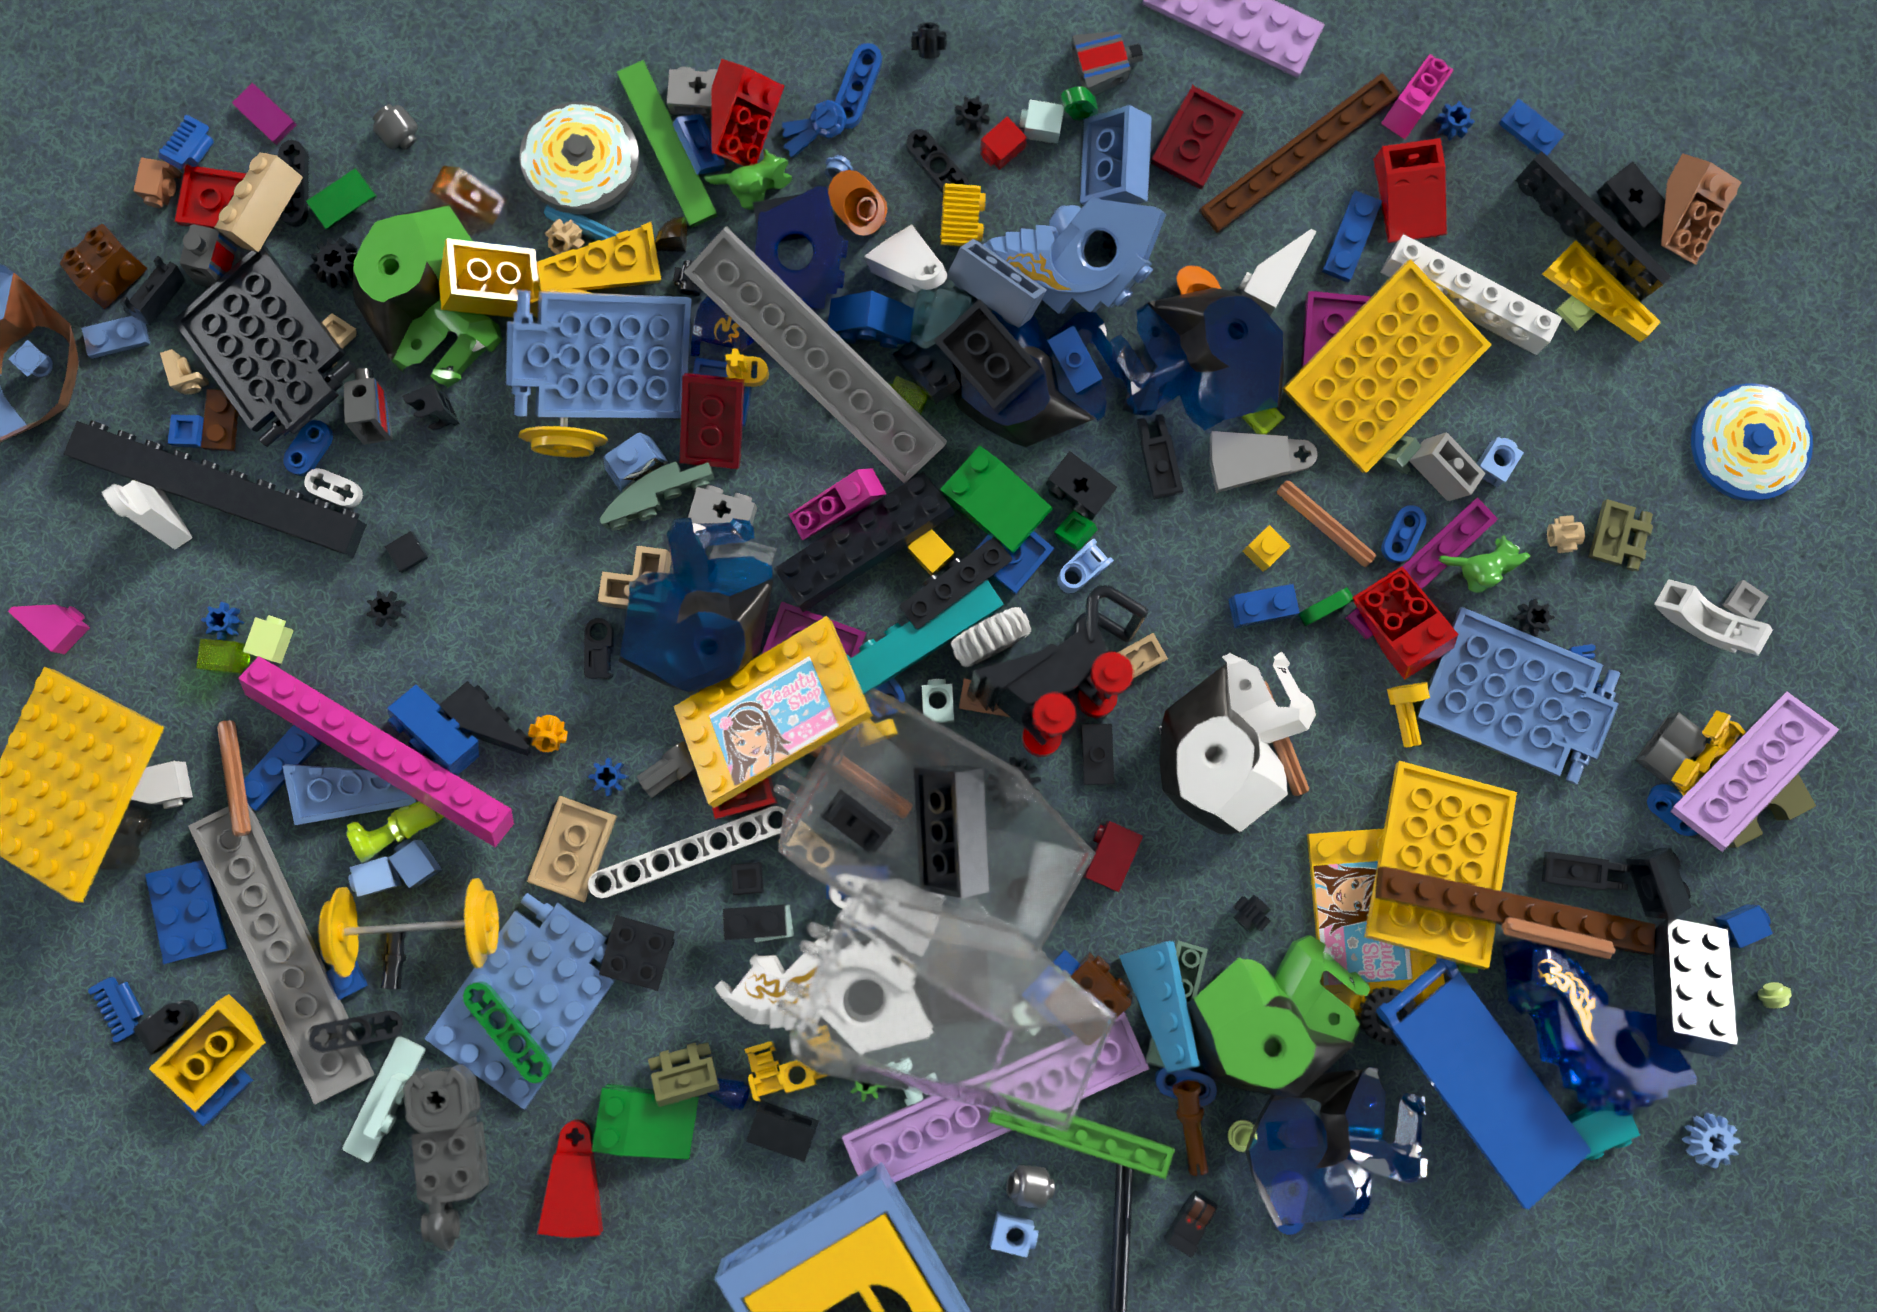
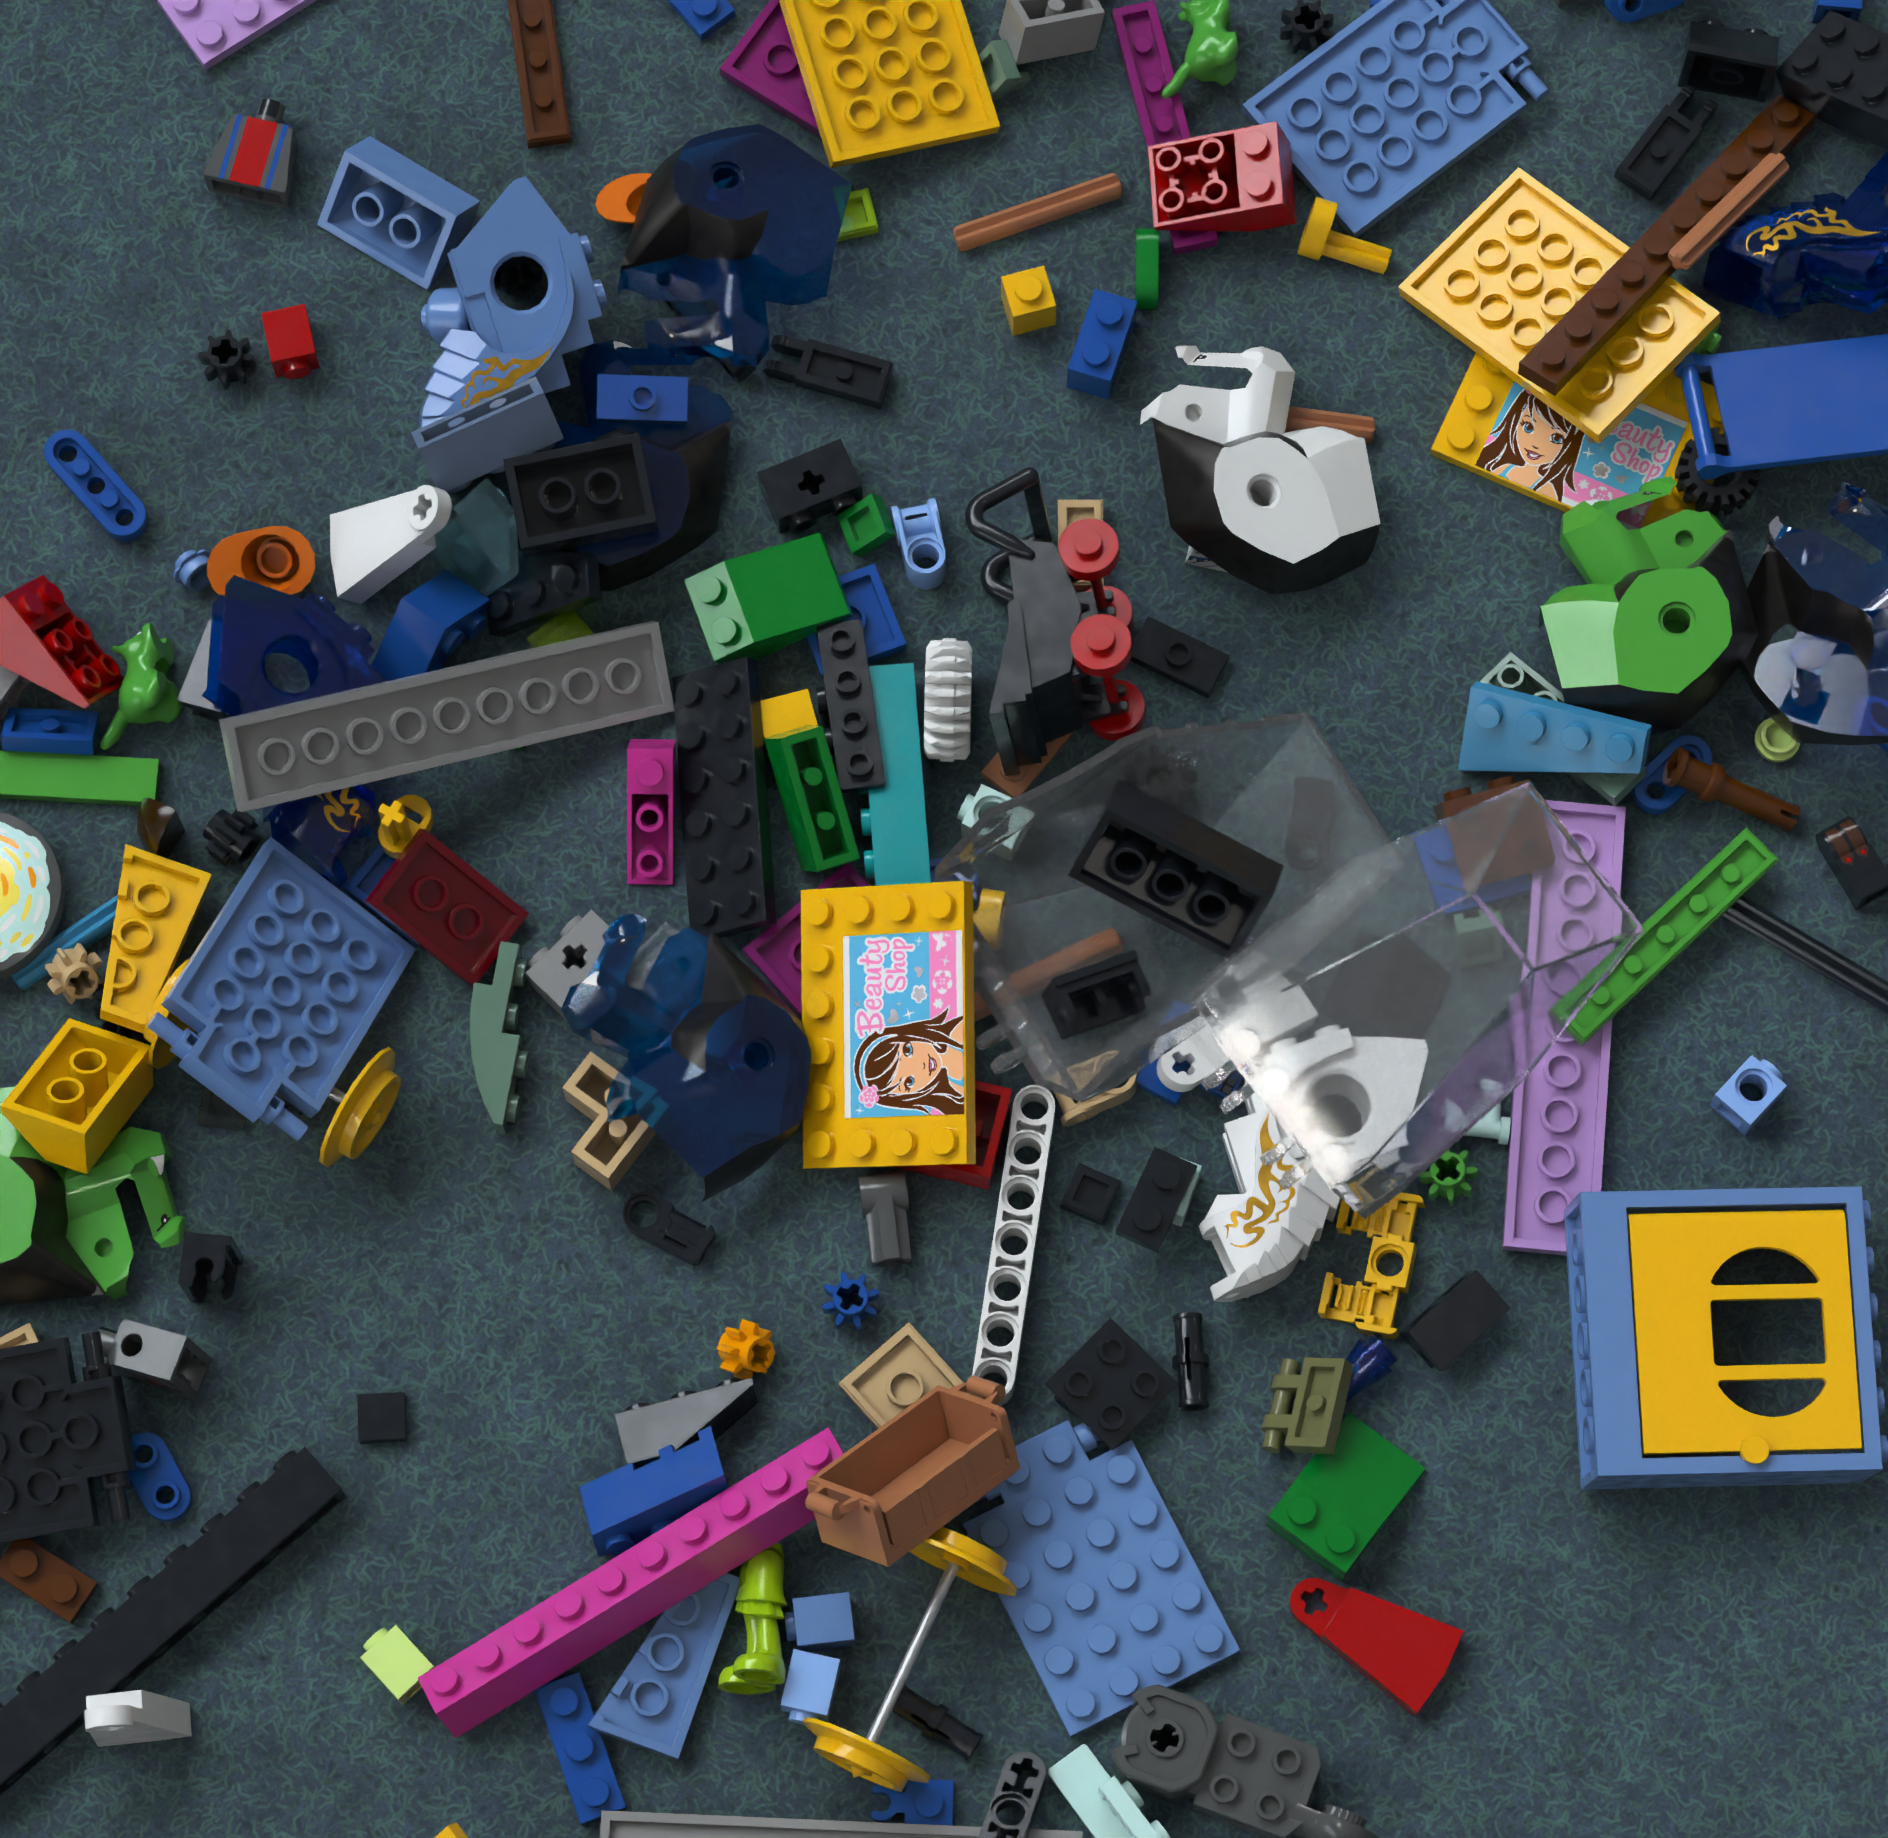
camera: 55 degrees left, 10 degrees down
blue plate [168,415,204,448] -> none
clear neon green brick [196,638,250,674] -> none
blue gear [201,602,245,641] -> none
nougat axle [217,720,251,837] -> none
white beam [304,468,363,508] -> none
black gear [366,591,406,627] -> none
green beam [463,981,552,1083] -> none
medium blue torso [604,432,668,493] -> none
blue piece [781,100,847,158] -> none
black beam [907,129,970,194] -> none
black gear [911,22,947,59] -> none
yellow brick [940,183,986,247] -> none
flat silver head [1007,1165,1055,1208] -> none
light aqua brick [1019,100,1064,144] -> none
green beam [1061,86,1098,121] -> none
dark red brick [1081,821,1143,892] -> none
dark red plate [1151,85,1244,190] -> none
light grey piece [1210,431,1317,493] -> none
black gear [1233,895,1271,933] -> none
white slope [1239,229,1316,315] -> none
blue plate [1381,505,1426,563] -> none
none -> green brick [764,726,860,872]
none -> nougat container [805,1376,1020,1567]
none -> black pin [1172,1312,1209,1411]

